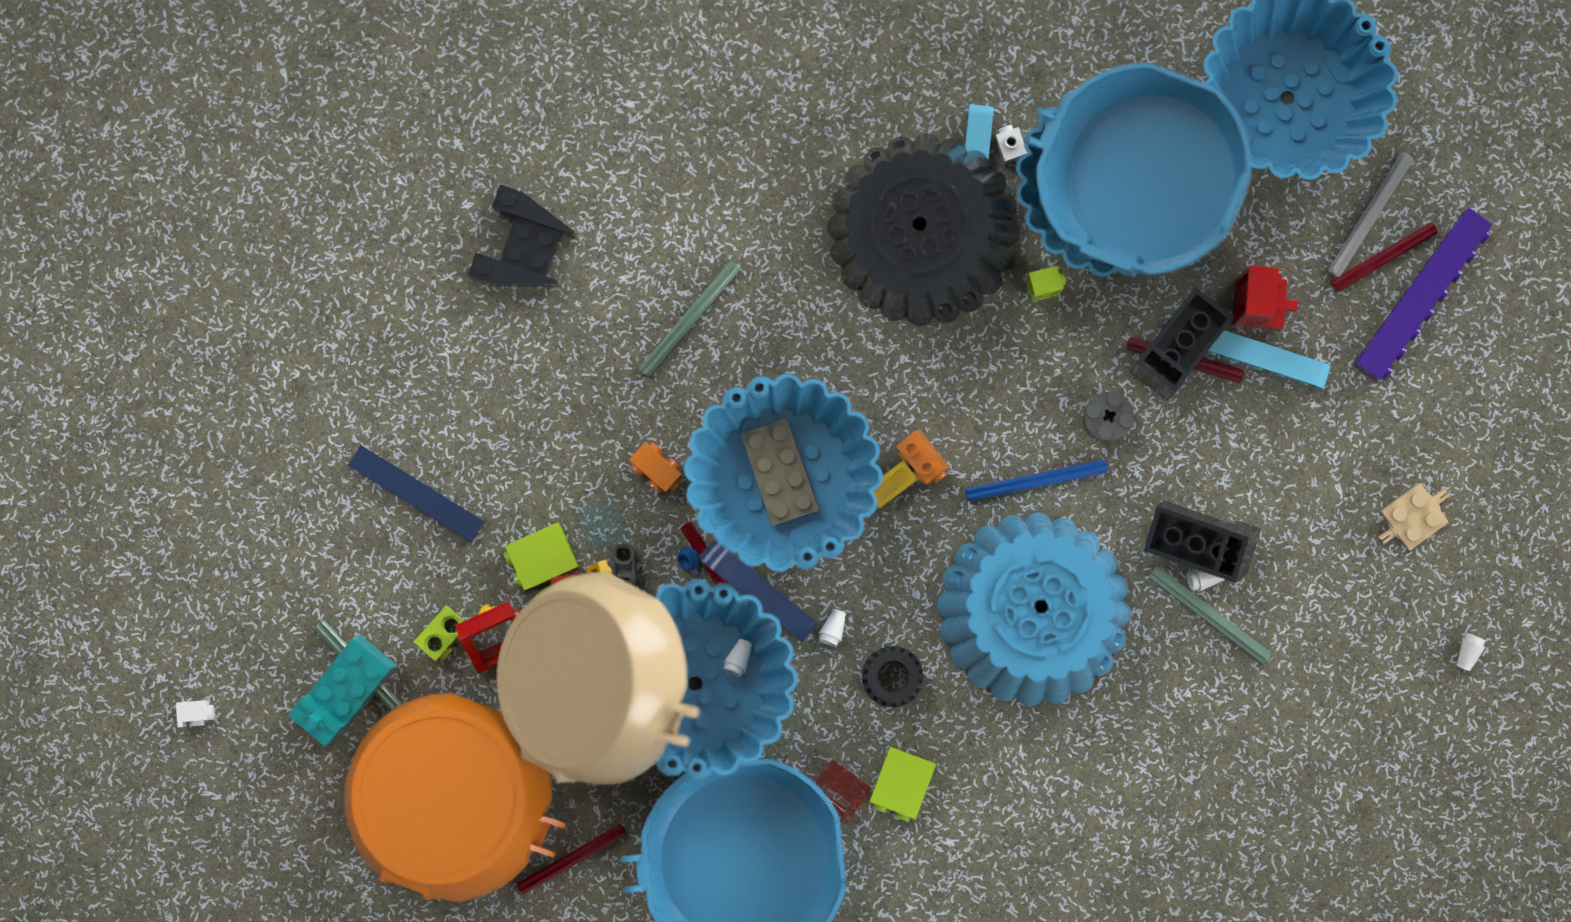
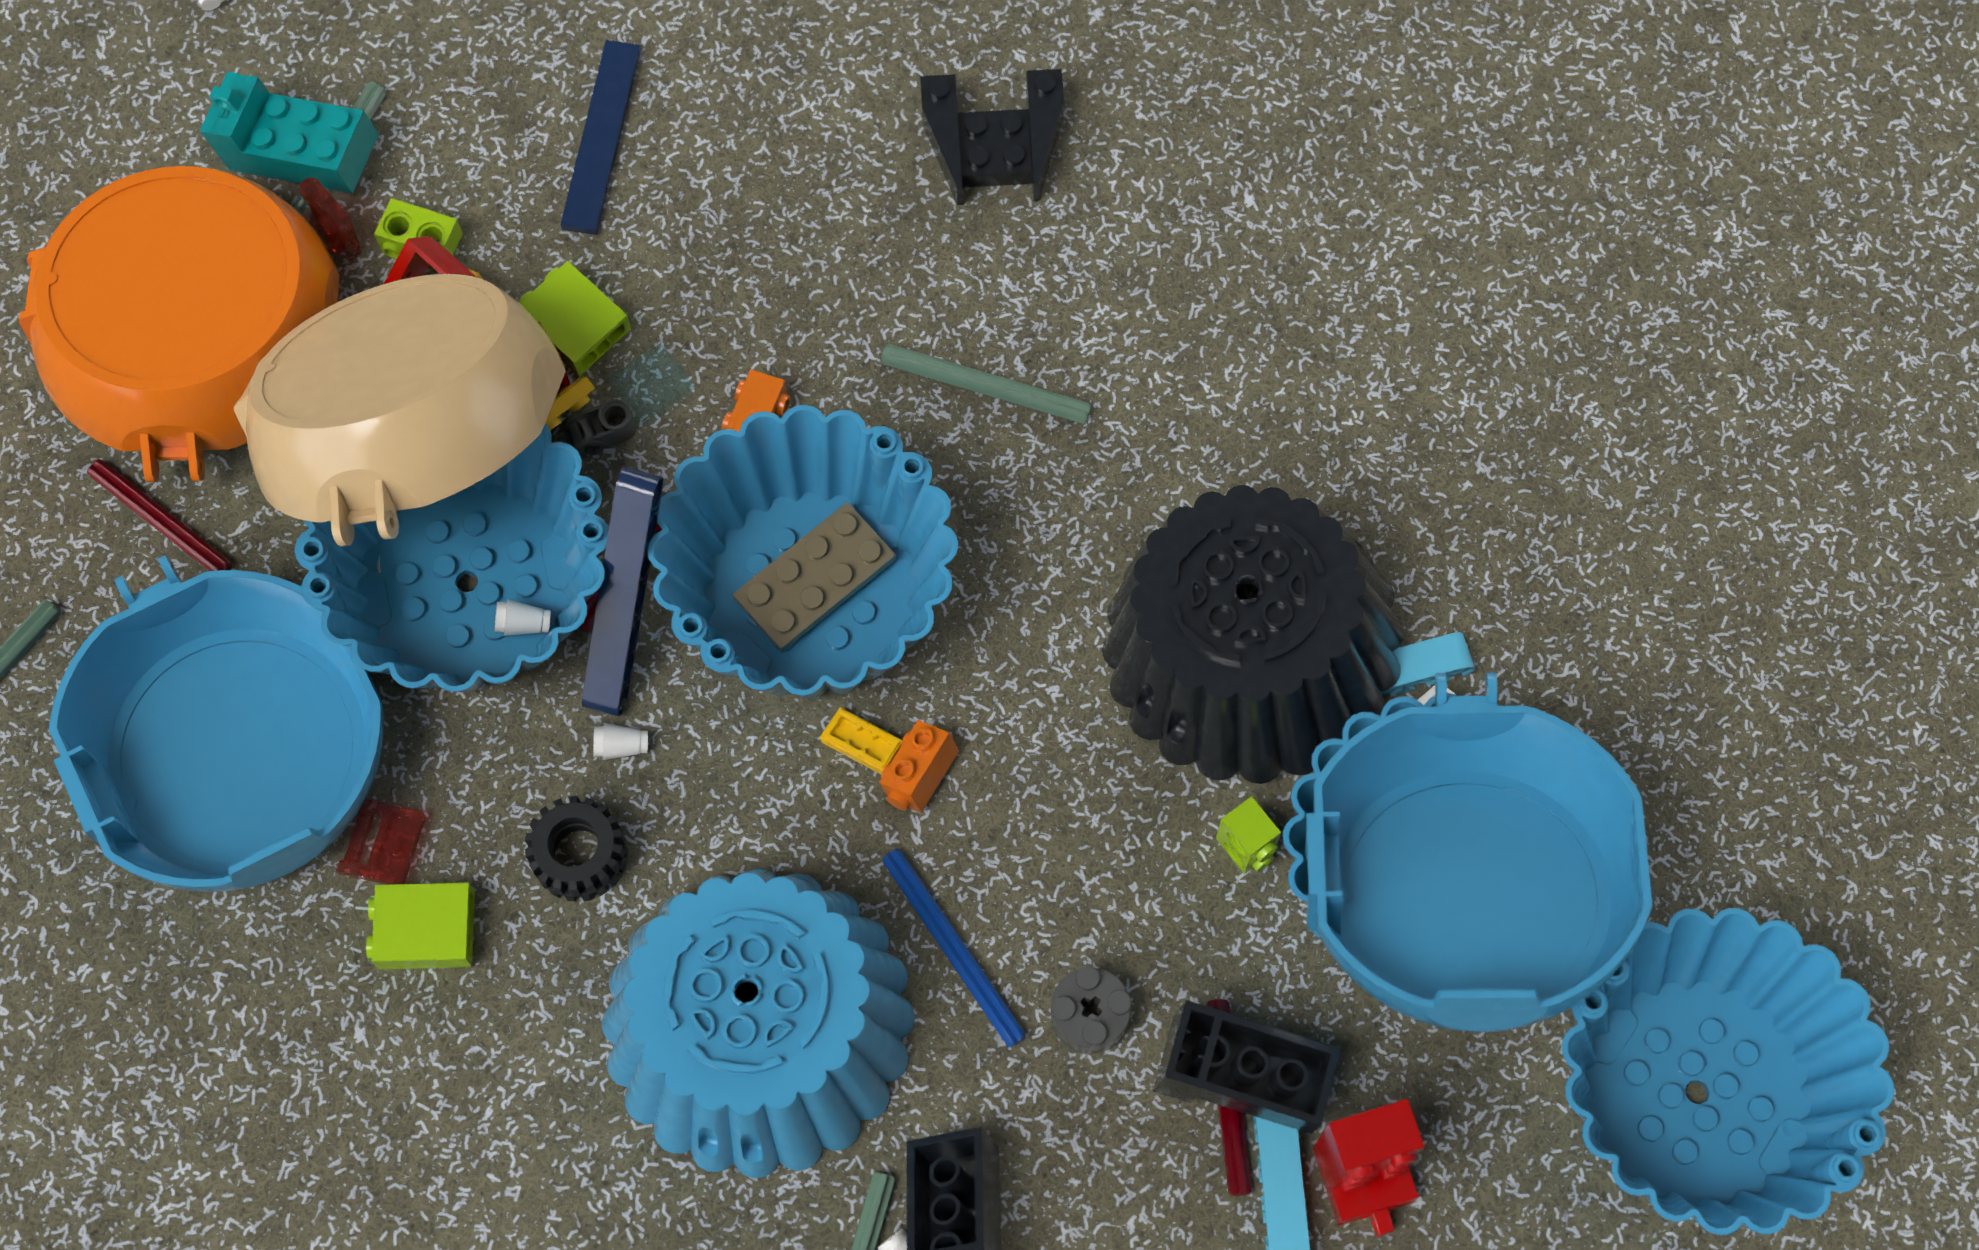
camera: 70 degrees right, 15 degrees down
none -> clear red plate [299,178,362,261]

